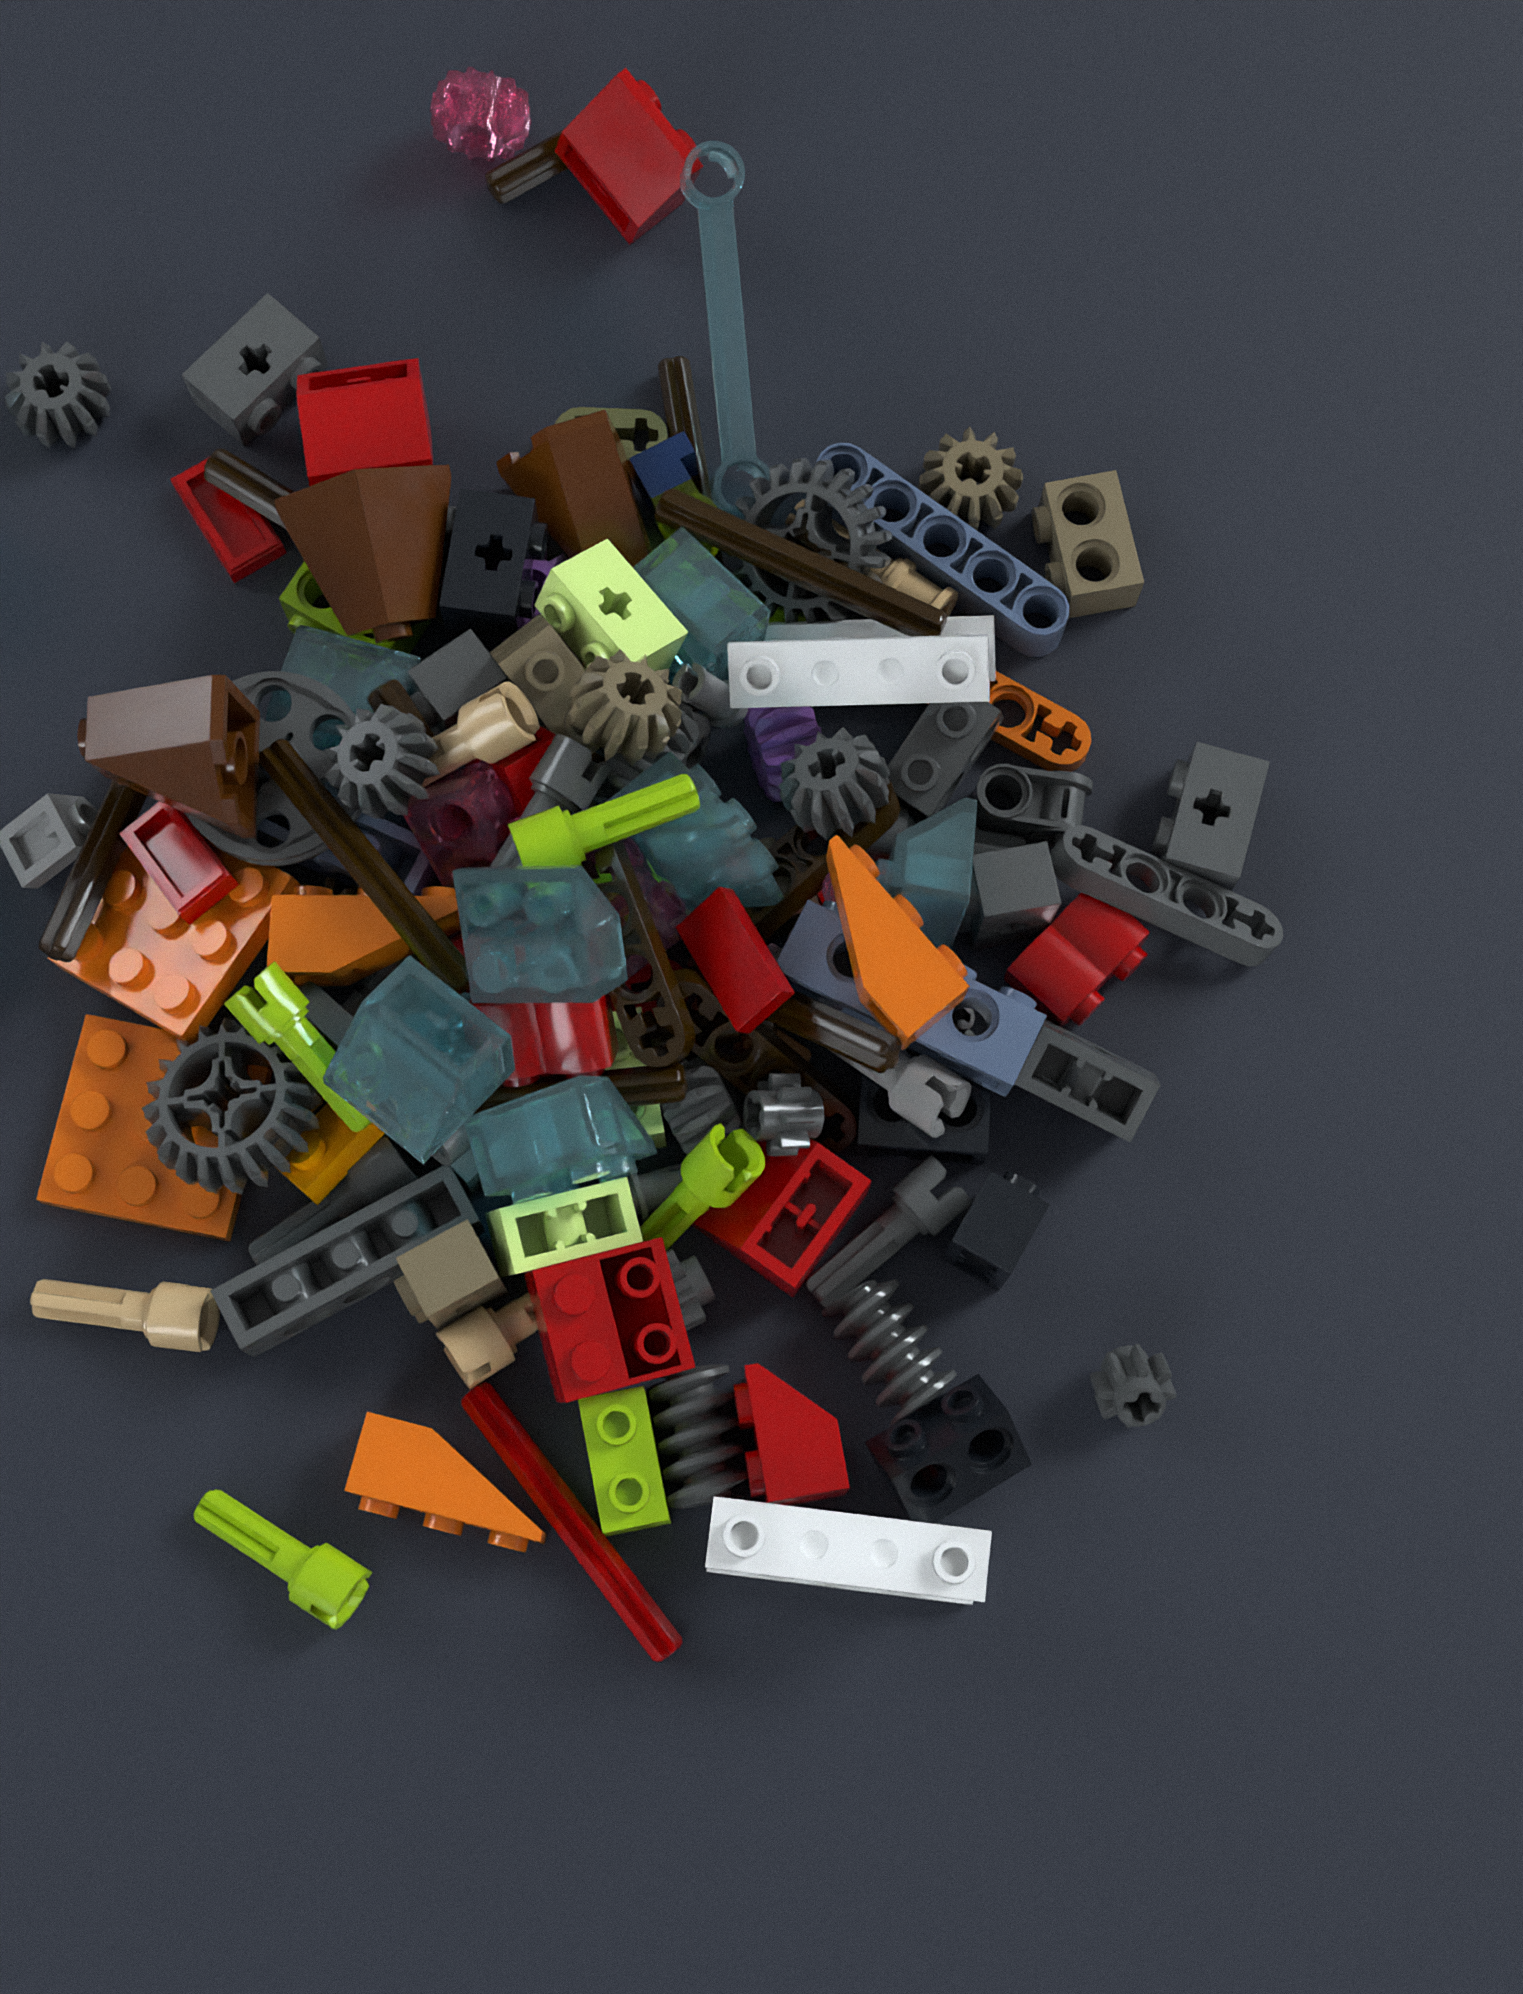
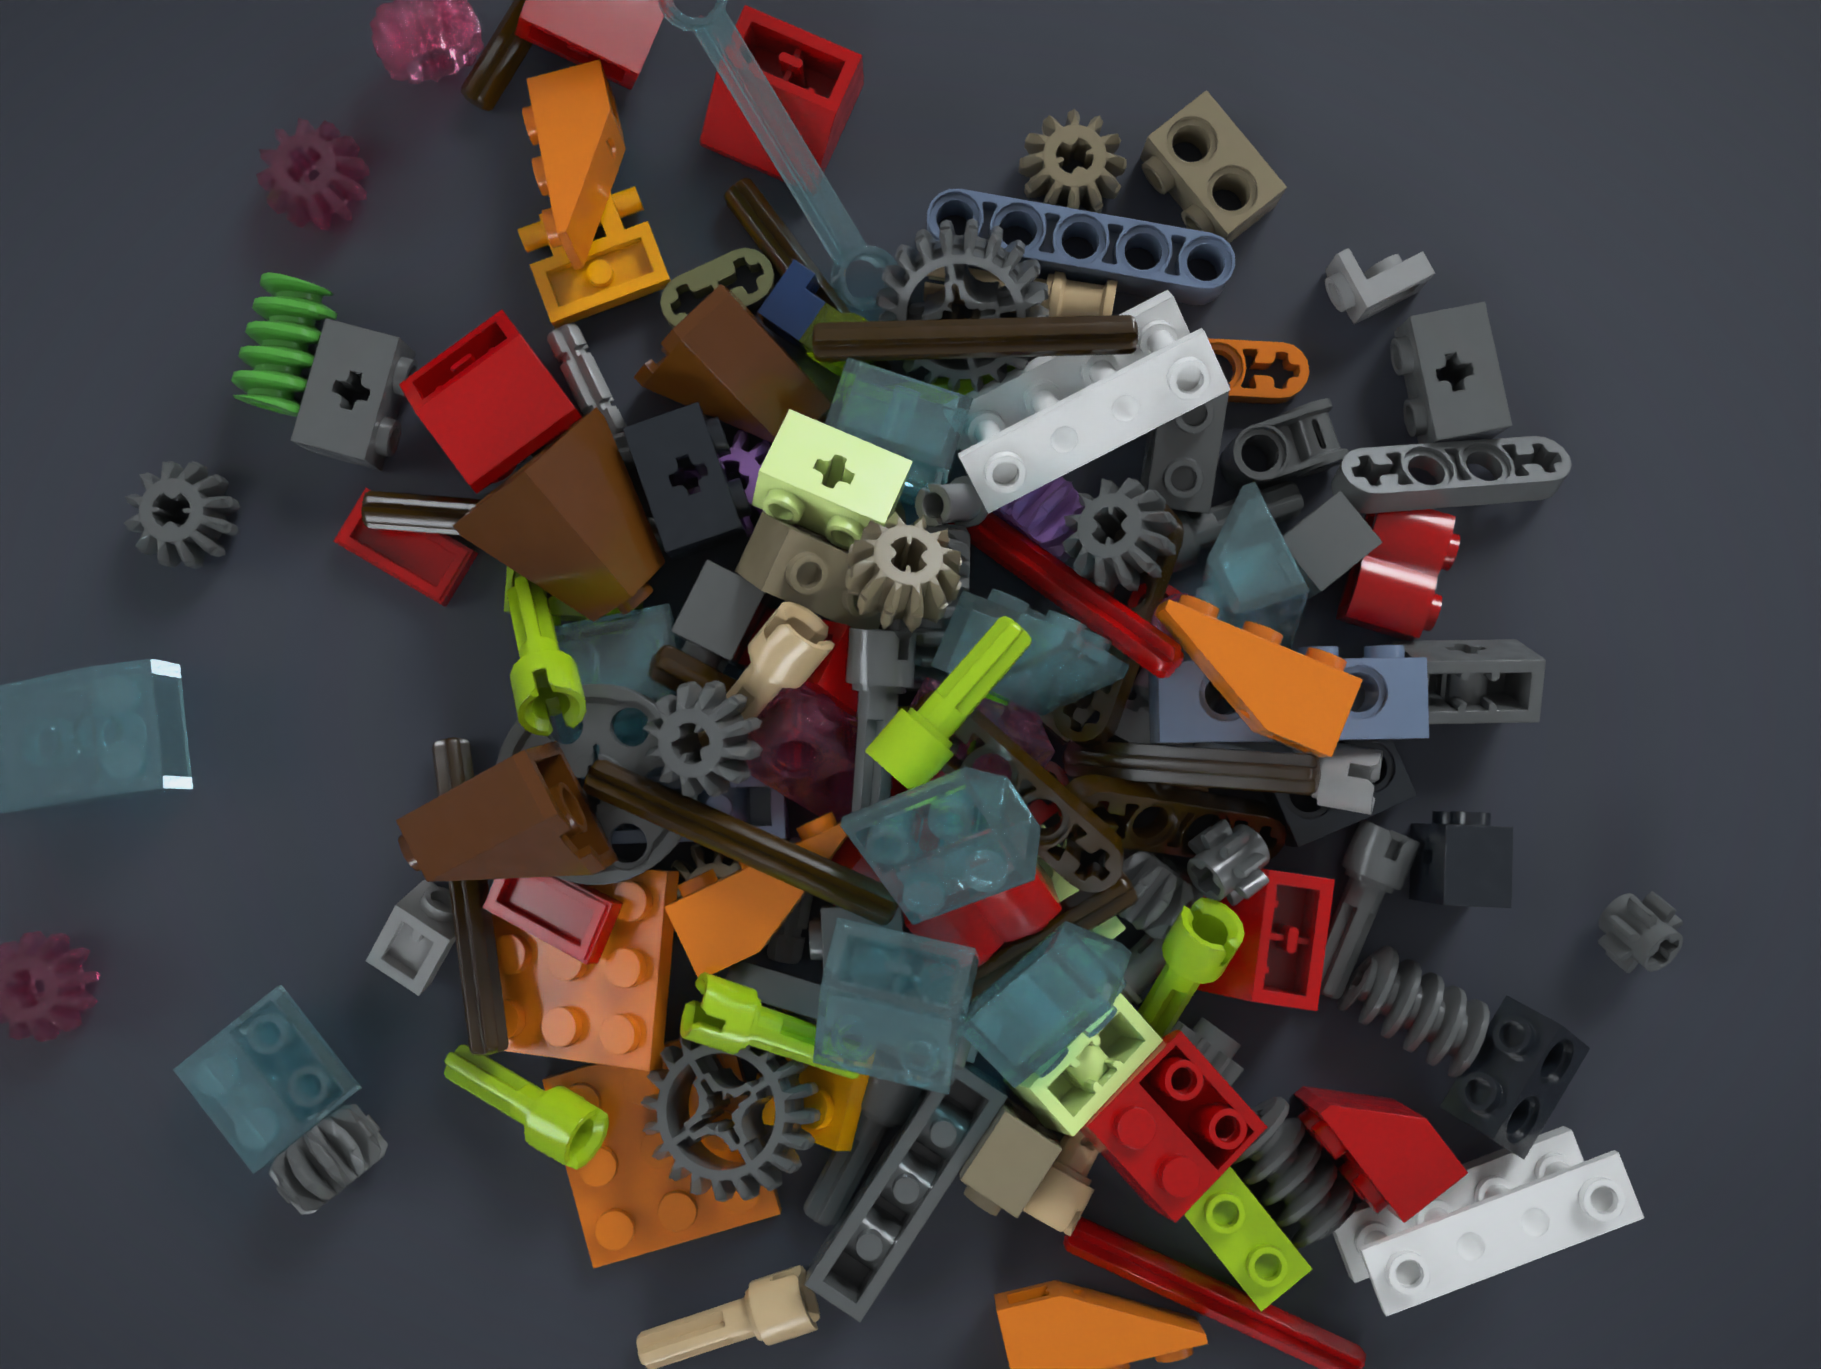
camera: 25 degrees left, 10 degrees up
red tile [675,886,795,1033] -> none
none -> bright green piece [231,272,337,416]
none -> clear pink gear [256,118,370,231]
none -> lime piece [444,1045,609,1170]
none -> lime piece [506,576,587,736]
none -> light orange plate [518,186,671,329]
none -> orange slope [522,59,626,270]
none -> light grey axle [547,323,627,434]
none -> red slope [699,5,864,195]
none -> red axle [948,512,1184,678]
none -> light grey bracket [1325,248,1435,325]

